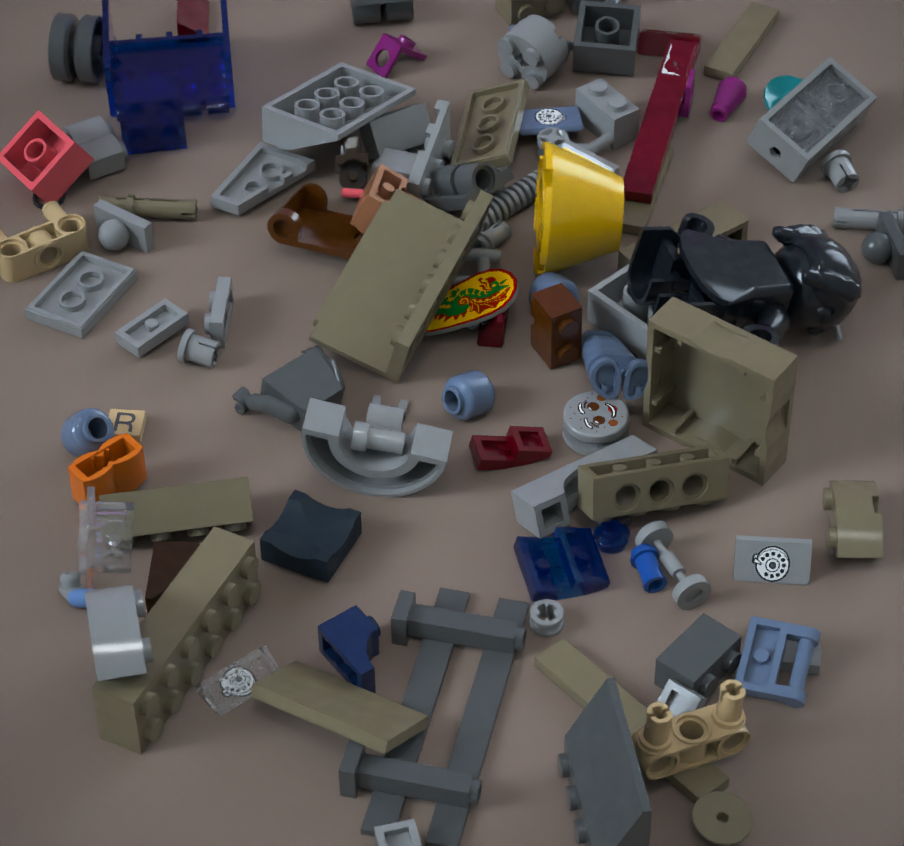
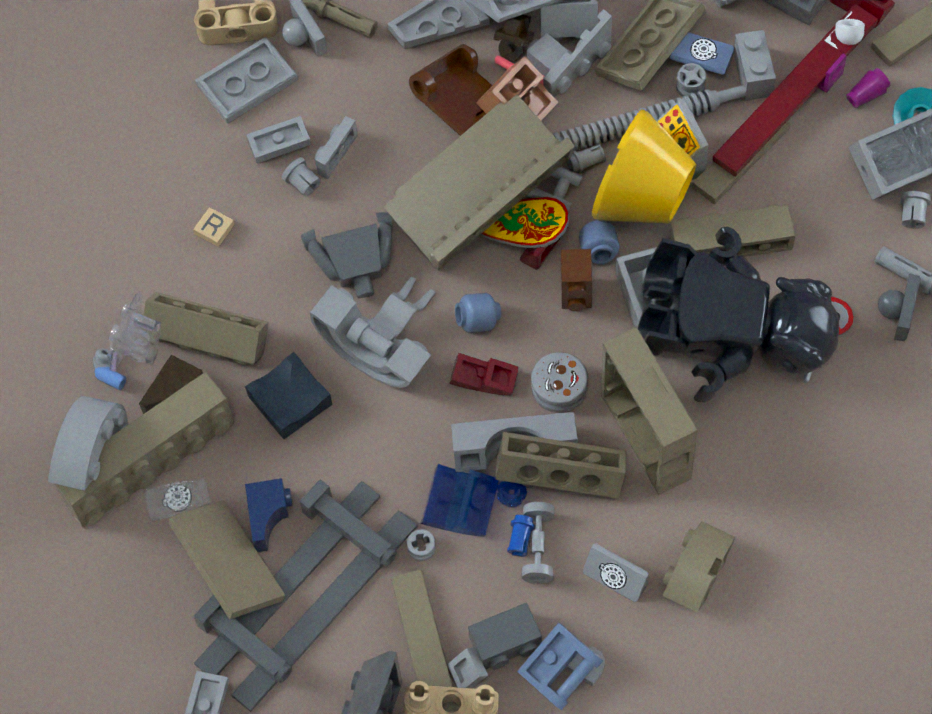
camera: 30 degrees right, 20 degrees up
sand blue head [61,408,114,457] -> none
orange brick [68,433,147,513] -> none
dark grey plate [425,162,514,213] -> none
sand blue piece [581,330,648,400] -> none
none -> white piece [835,19,865,45]

